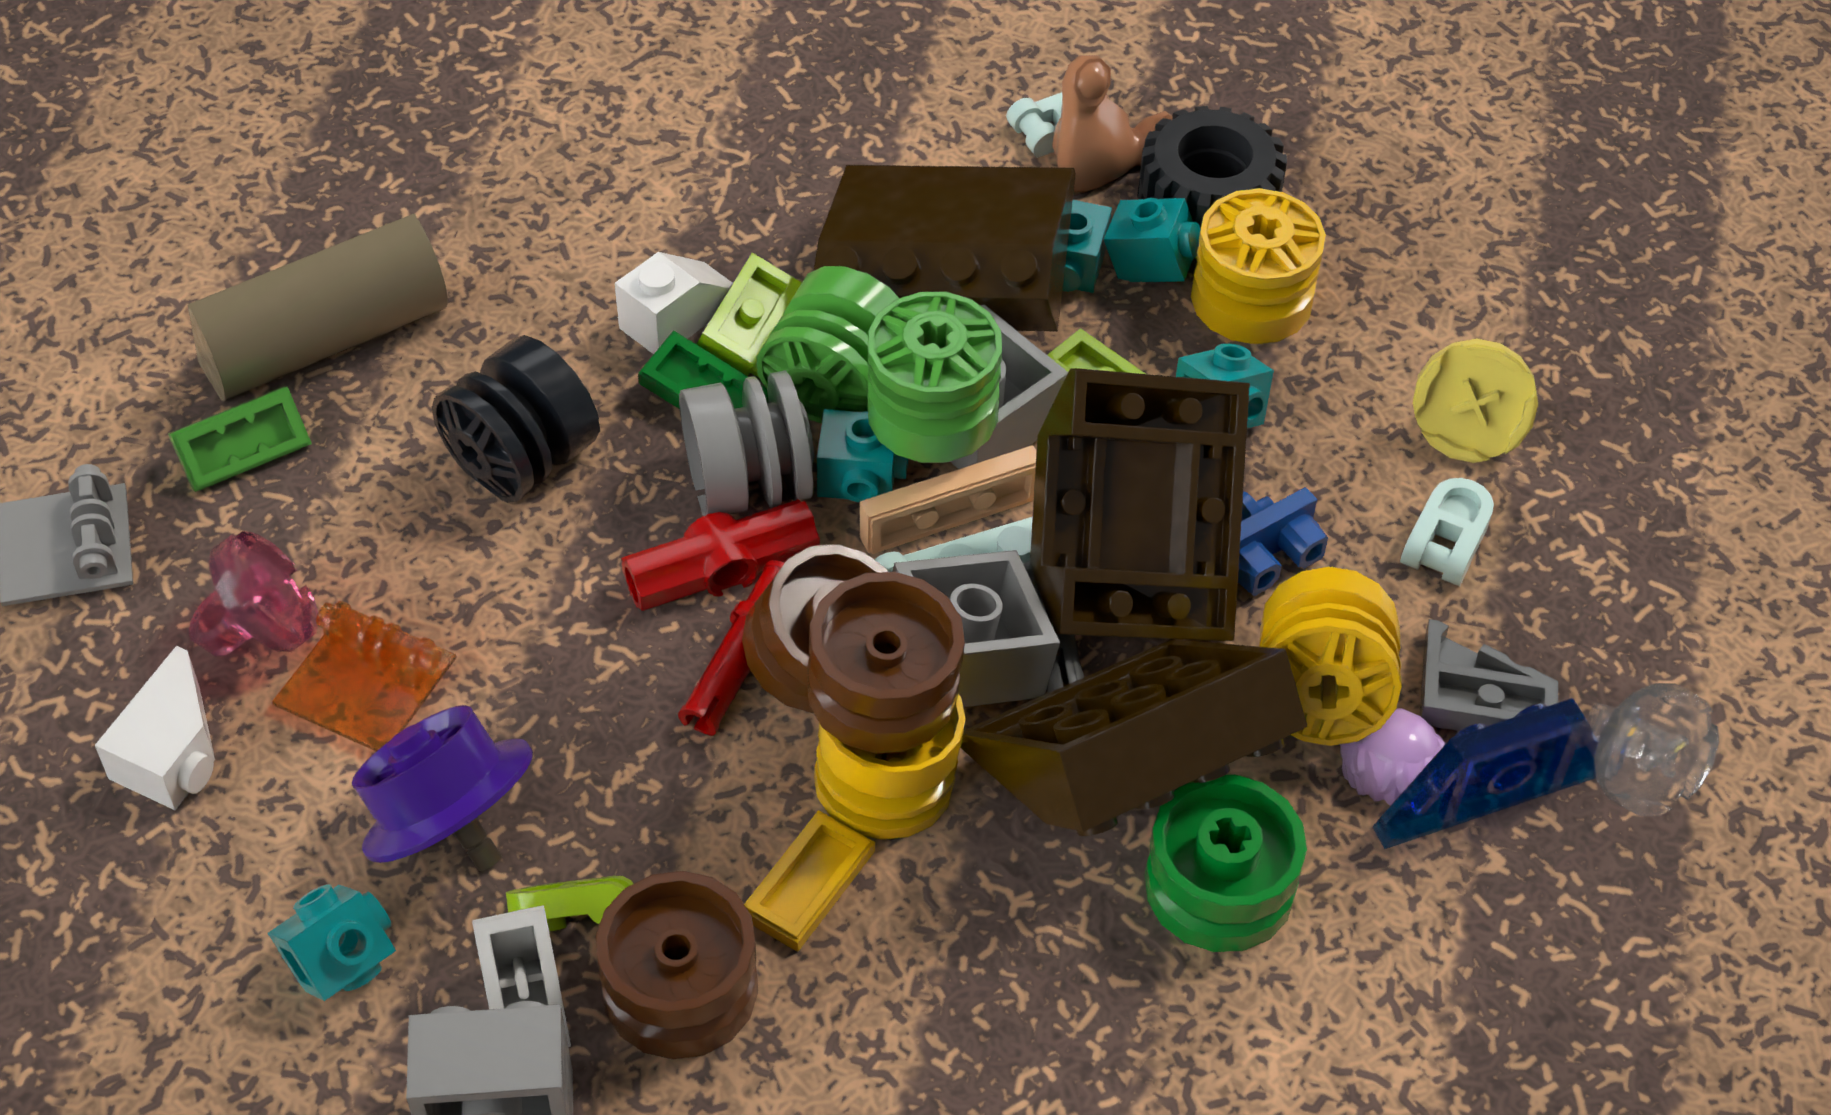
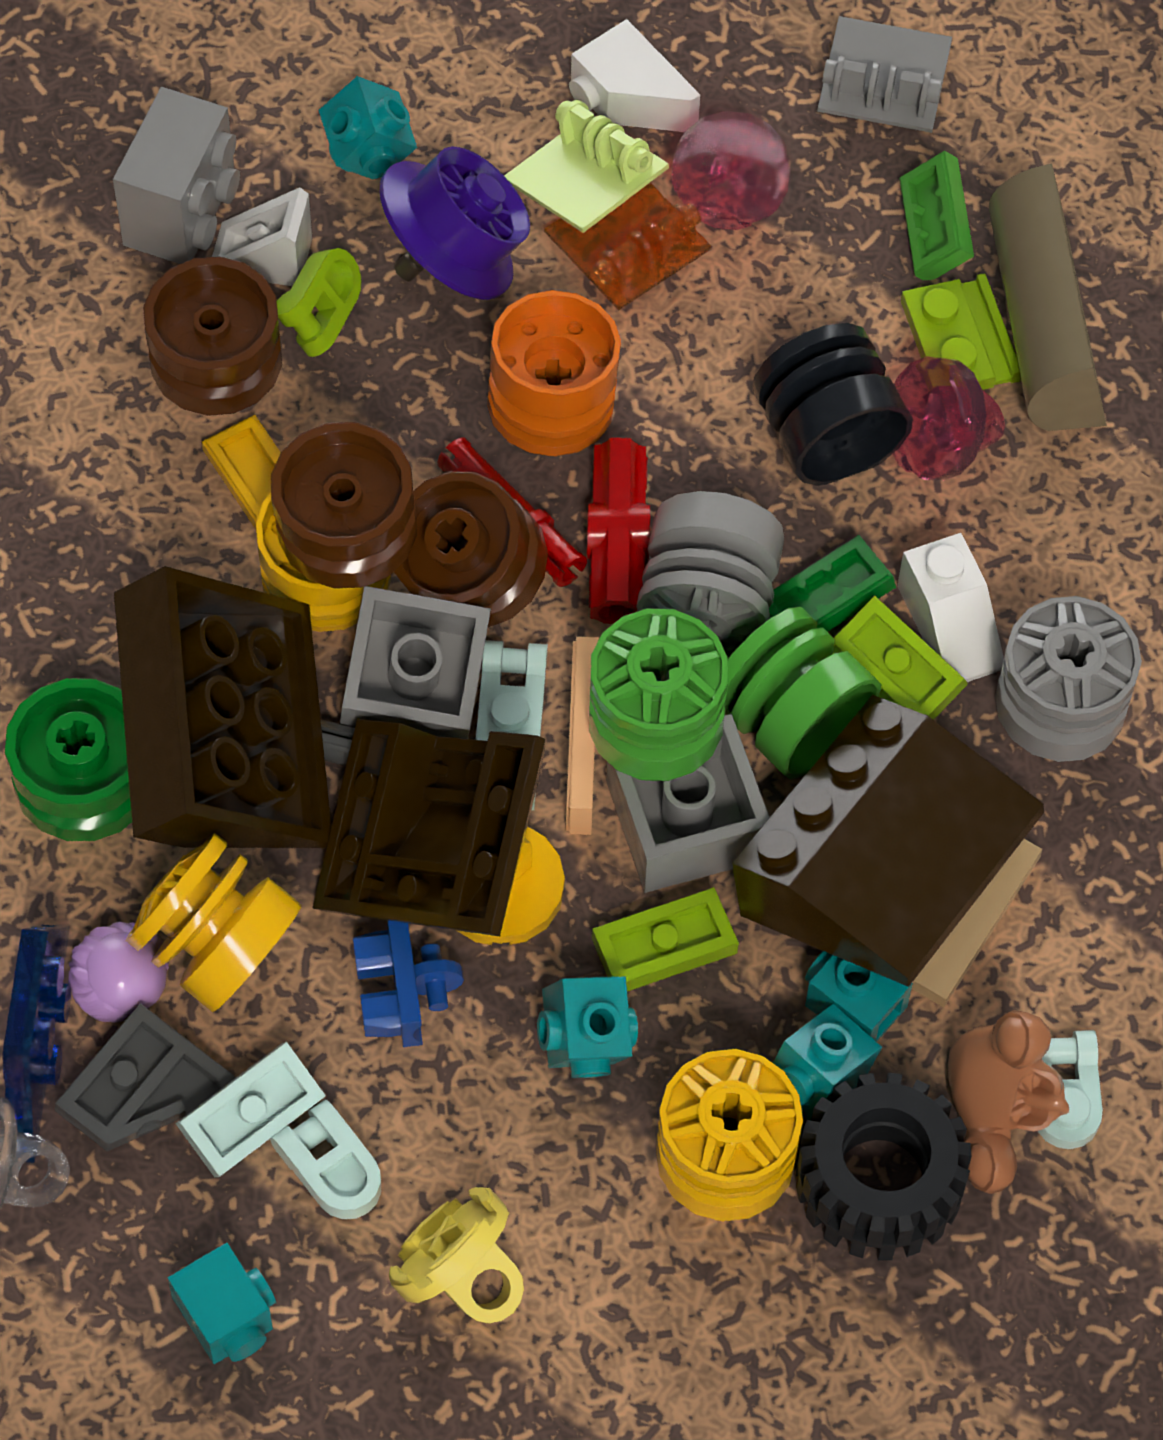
camera: 115 degrees right, 10 degrees up
none -> teal brick [167,1242,276,1364]
none -> light aqua plate [175,1042,326,1177]
none -> orange wheel [487,290,621,457]
none -> yellowish green hinge [504,100,669,233]
none -> clear pink tile [893,356,1005,481]
none -> lime plate [901,273,1021,400]
none -> light grey wheel [995,596,1142,762]

